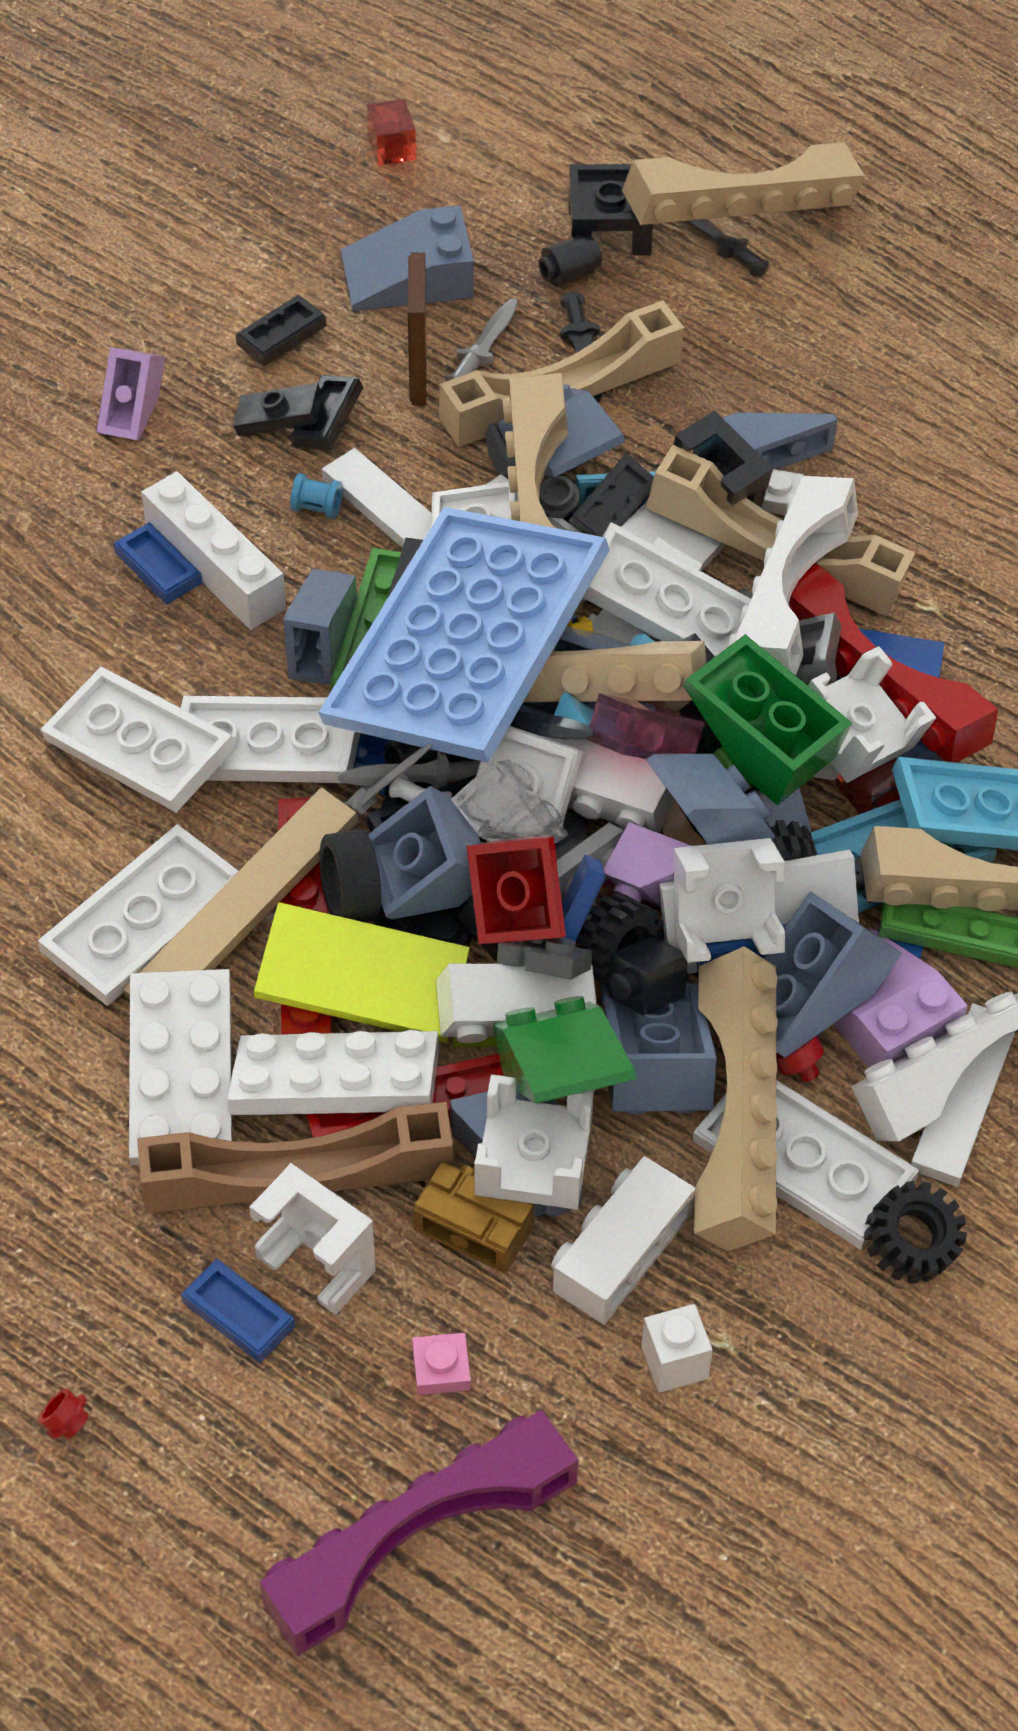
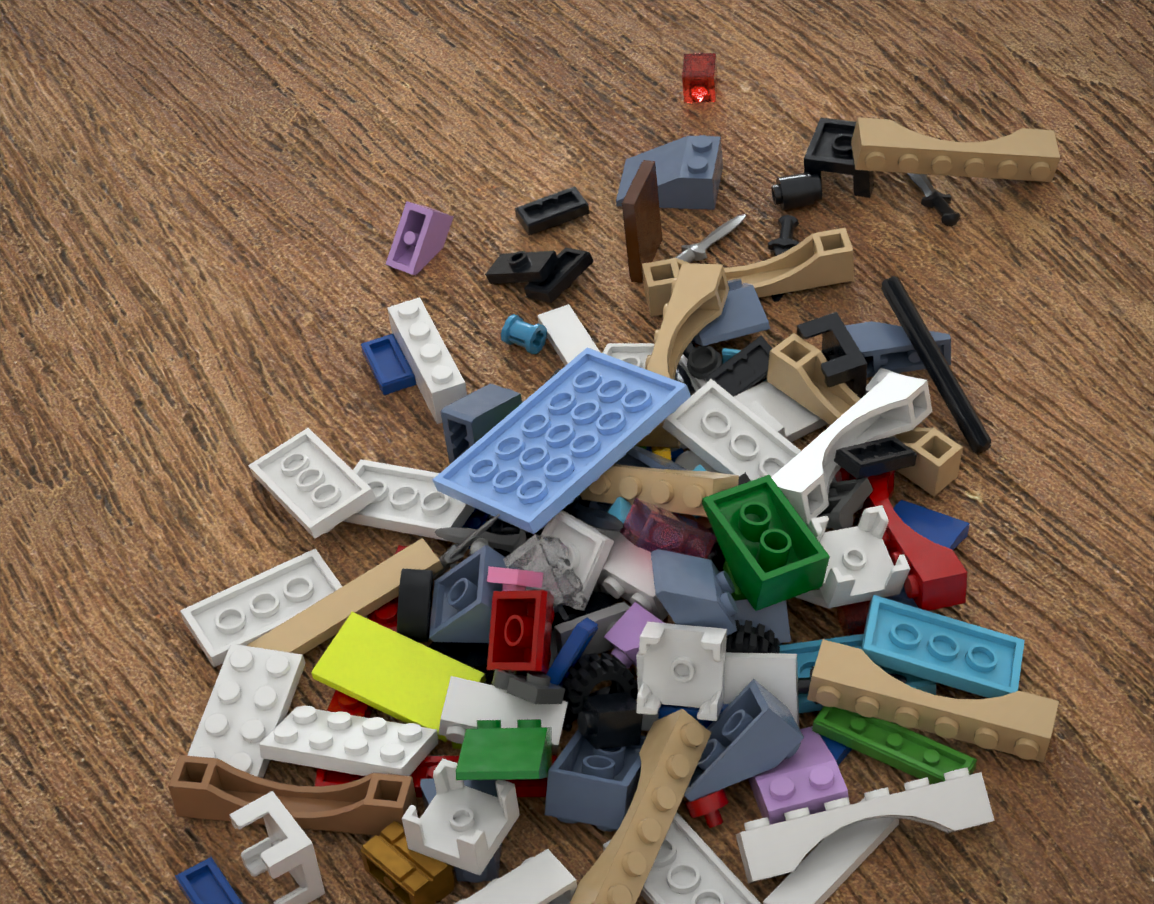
camera: 25 degrees right, 10 degrees down
none -> bright pink plate [487,566,543,591]
none -> black plate [834,436,917,479]
none -> black axle [881,276,991,453]

